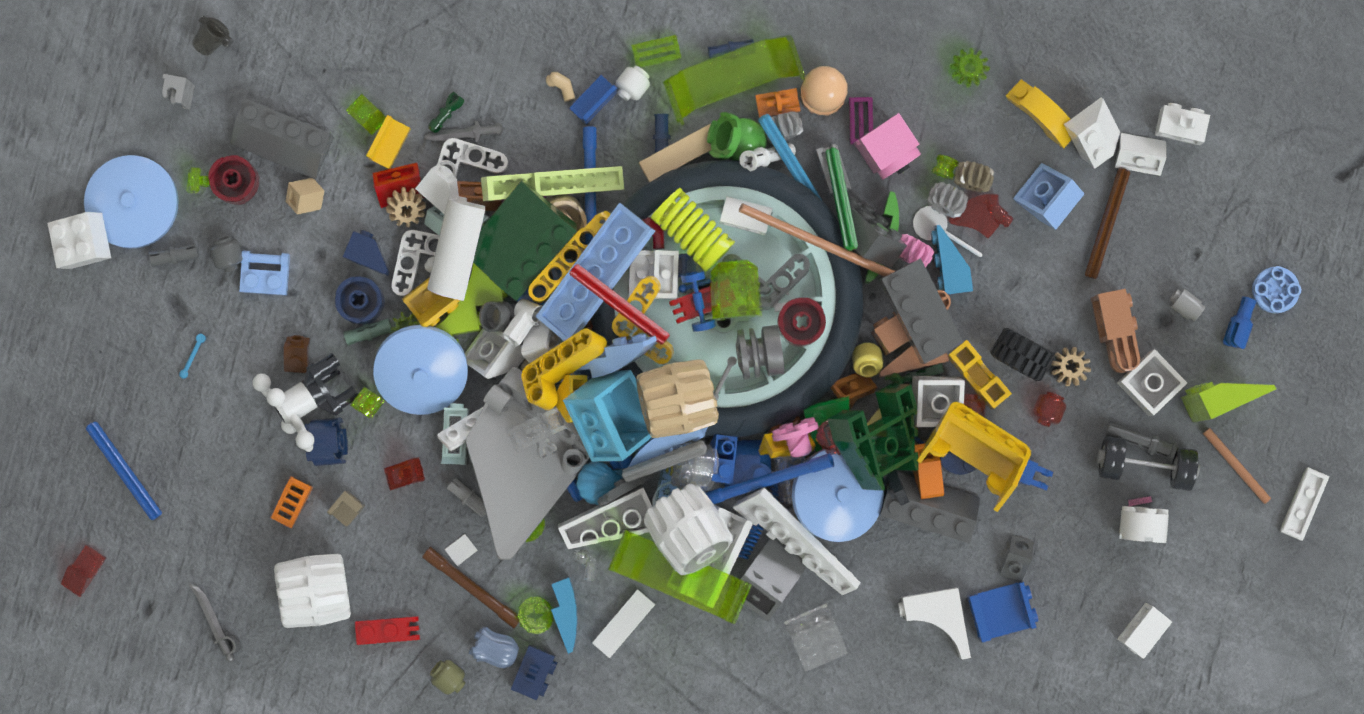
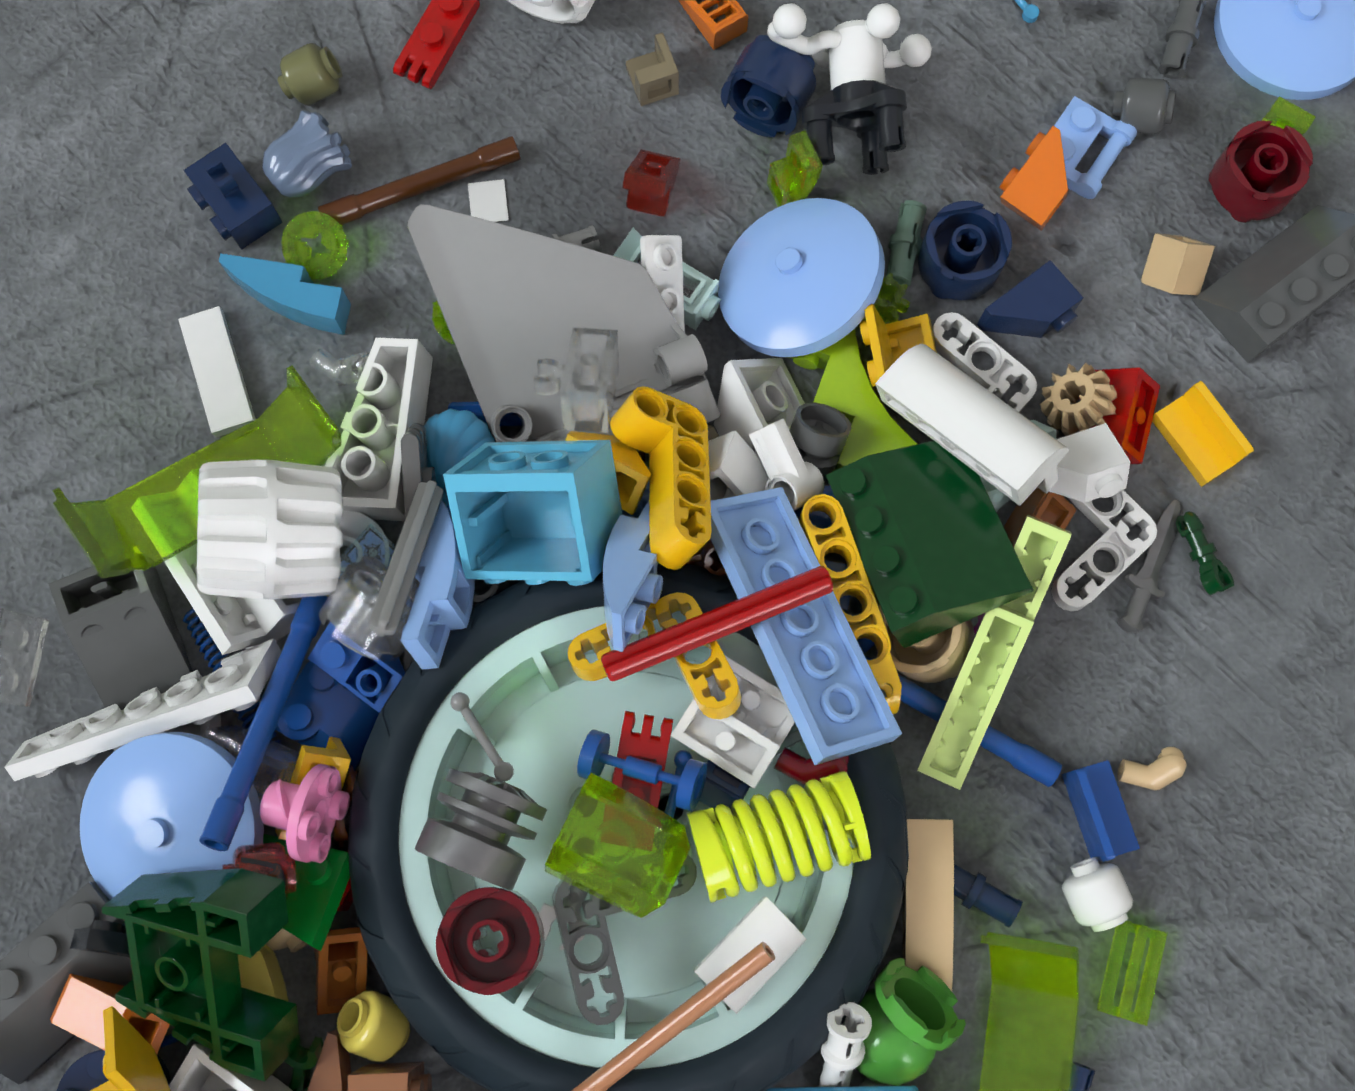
camera: 120 degrees right, 10 degrees down
reddish brown bracket [283,335,310,373] -> none
clear neon green bracket [346,94,386,135] -> none
tan wheel [636,359,719,438] -> none
none -> orange slope [999,126,1068,231]

